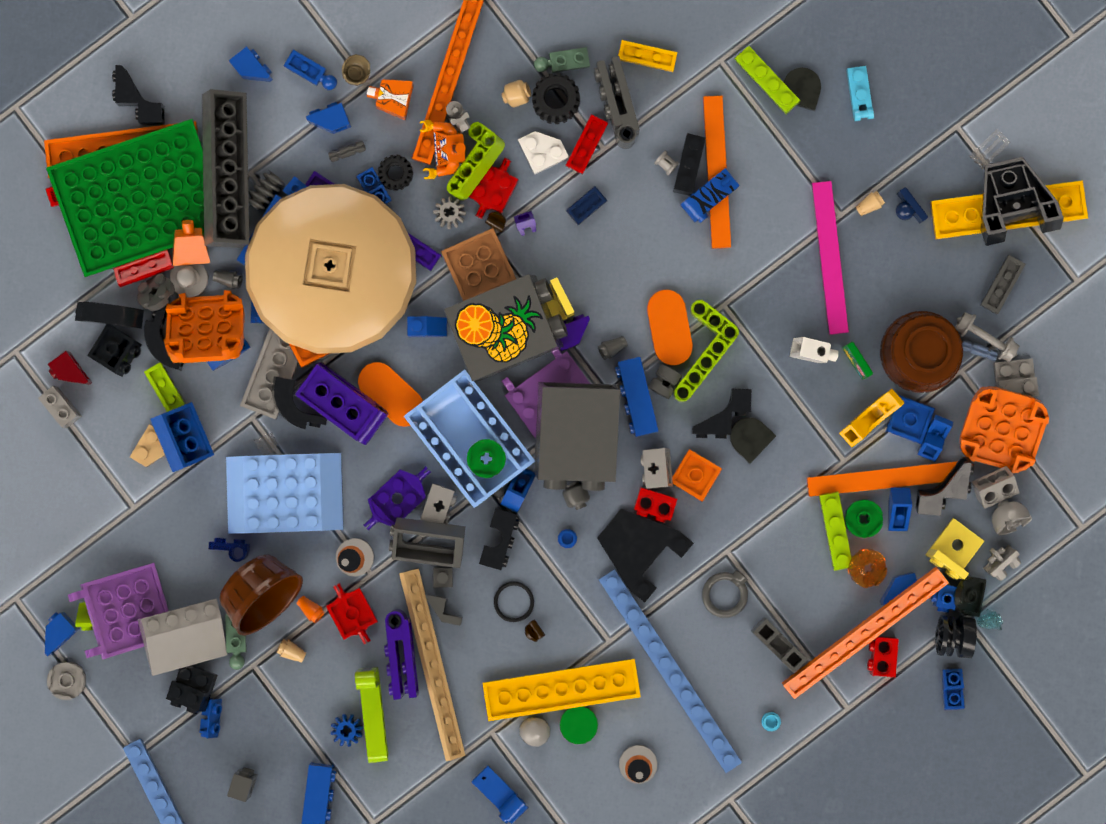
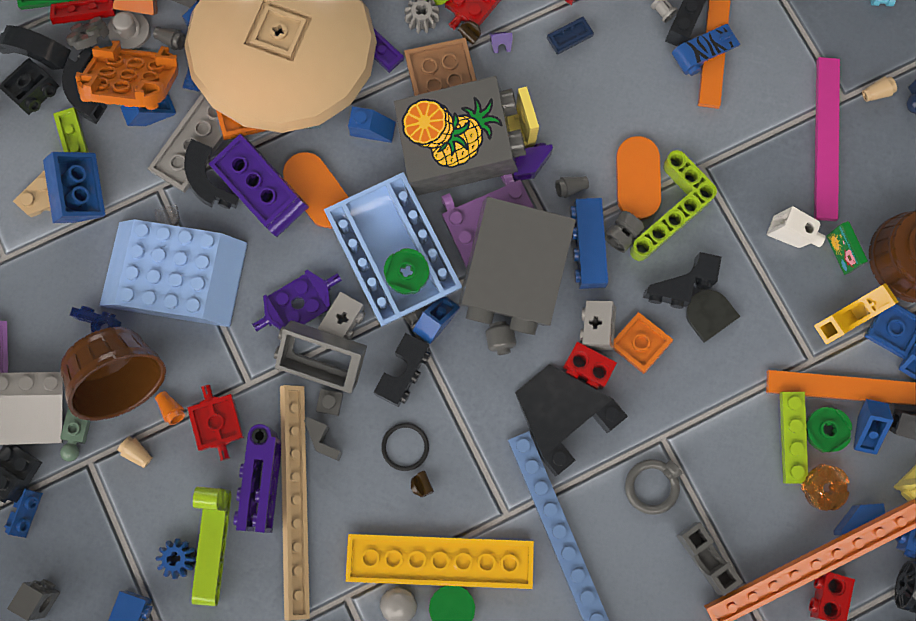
camera: 10 degrees right, 10 degrees down
tile [336,538,374,577] -> none
blue plate [558,529,577,548] -> none

